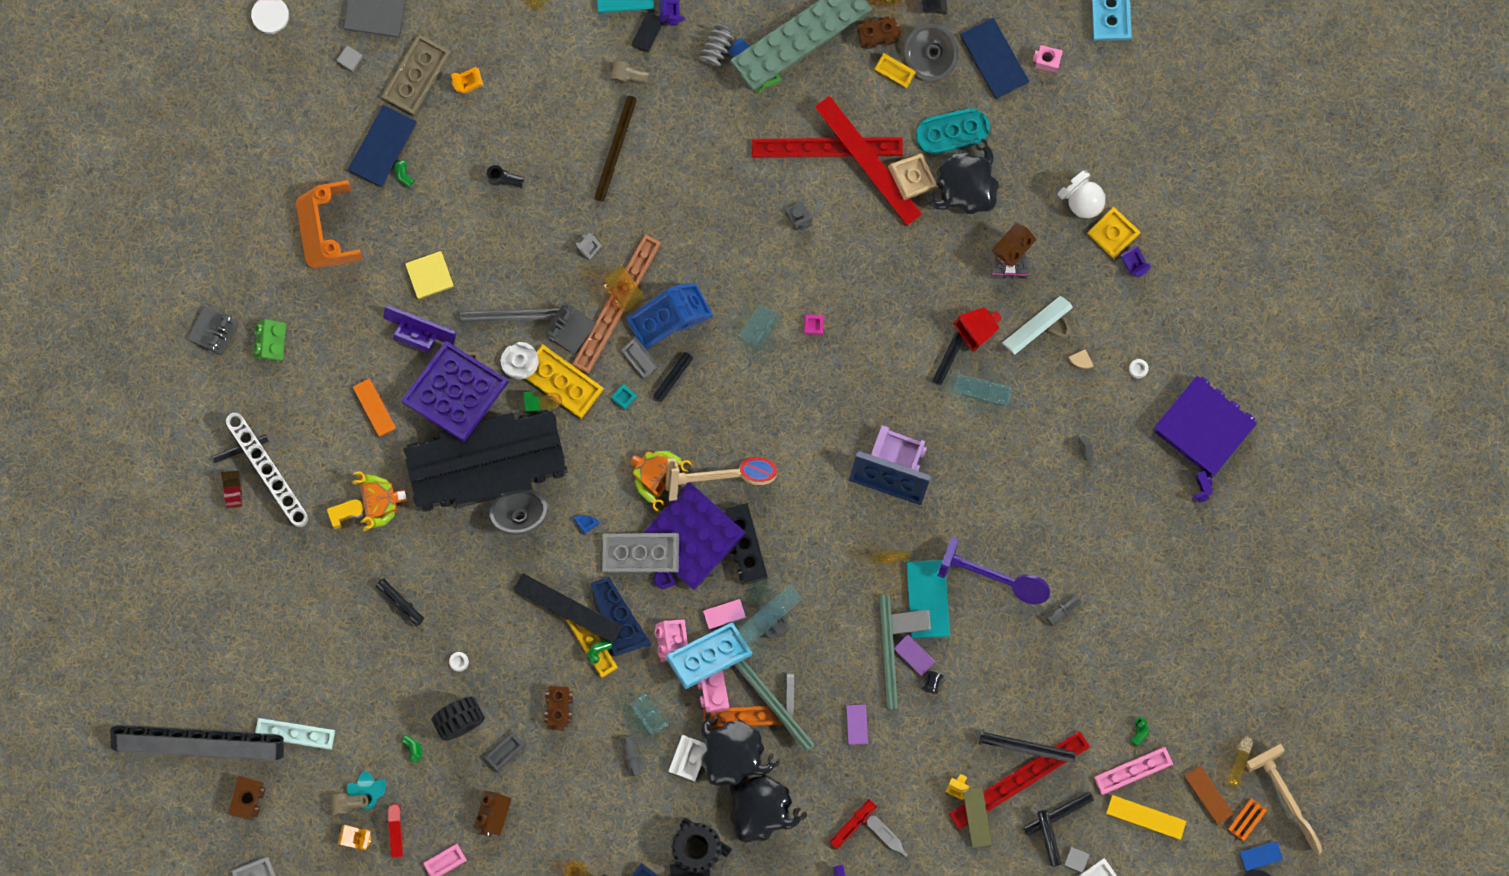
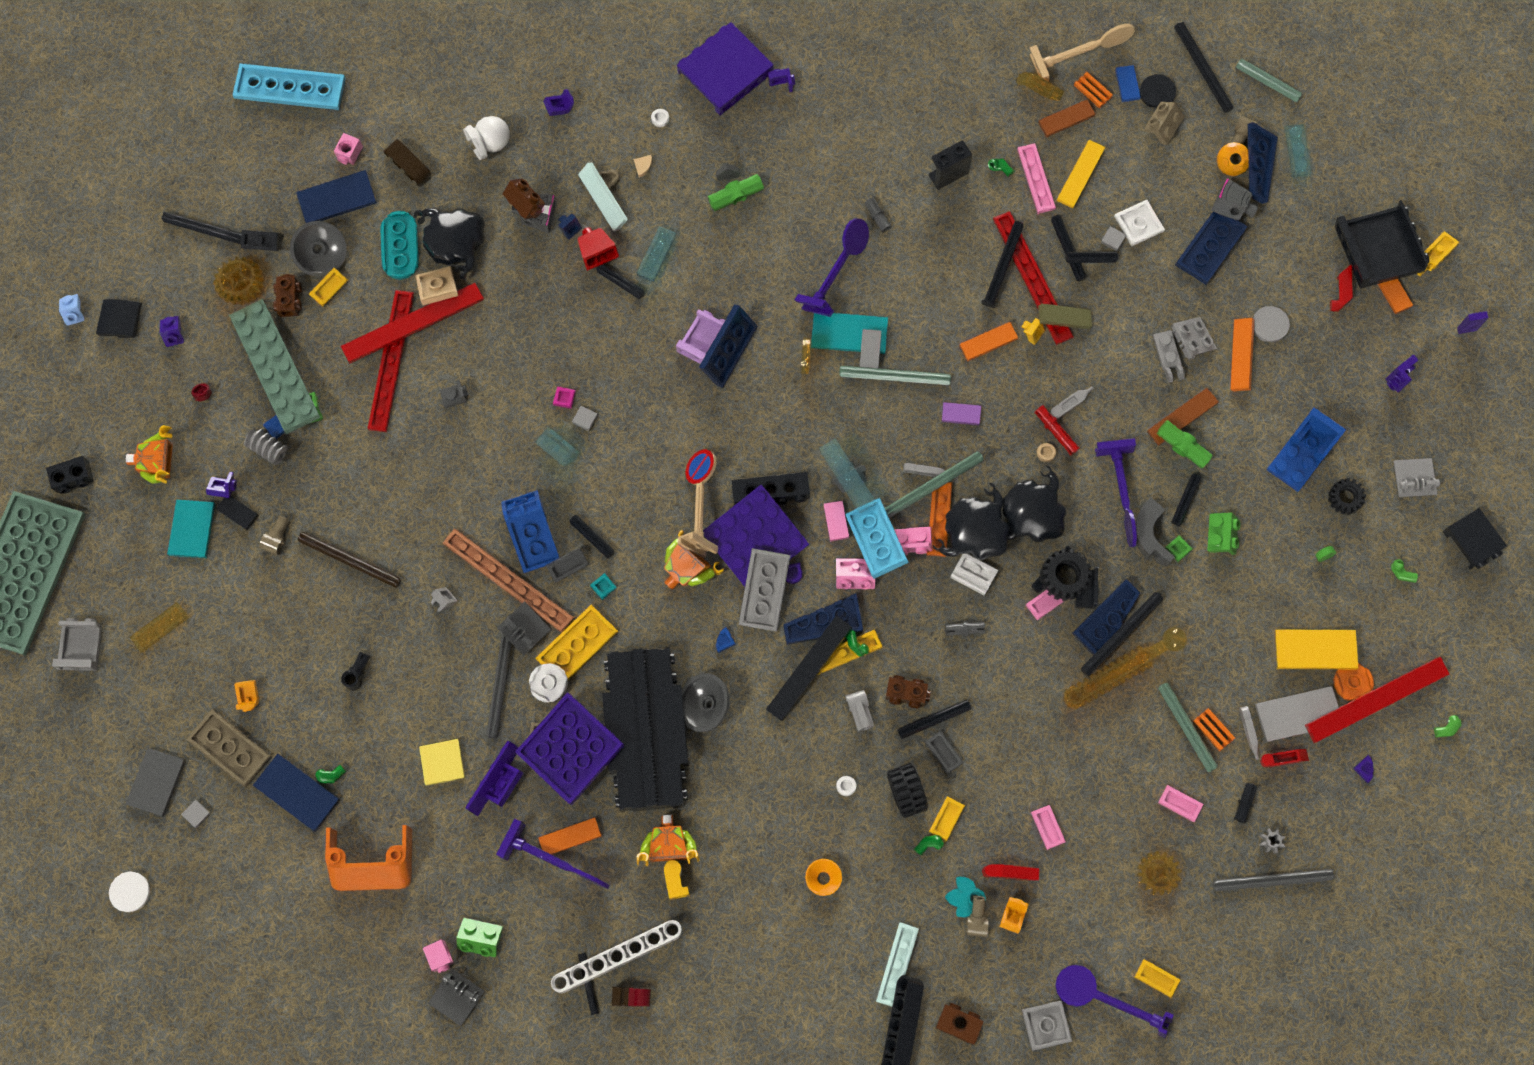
camera: 75 degrees left, 5 degrees down
black pin [375,578,425,627] -> none
reddish brown brick [474,790,511,837] -> none
leg [524,391,562,411] -> none
clear yellow brick [603,265,644,312] -> none
clear light blue hinge [629,693,669,737] -> none
medium lavender tile [894,634,936,676] -> none
black bush [922,670,944,694] -> none
yellow tile [1087,206,1141,259] -> none
none -> dark brown beam [383,139,432,186]
none -> bright pink brick [423,939,453,973]
none -> dark purple piece [496,818,610,889]
none -> dark blue tile [558,214,582,240]
none -> light grey tile [572,406,598,431]
none -> bright green piece [708,174,764,211]
none -> light orange piece [805,859,842,896]
none -> light grey piece [845,690,874,732]
none -> black axle [897,700,971,739]
none -> black panel [929,140,972,190]
none -> yellow tile [929,796,965,841]
none -> orange tile [959,322,1018,362]
none -> bright pink tile [1026,590,1064,621]
none -> tan tile [1037,443,1056,462]

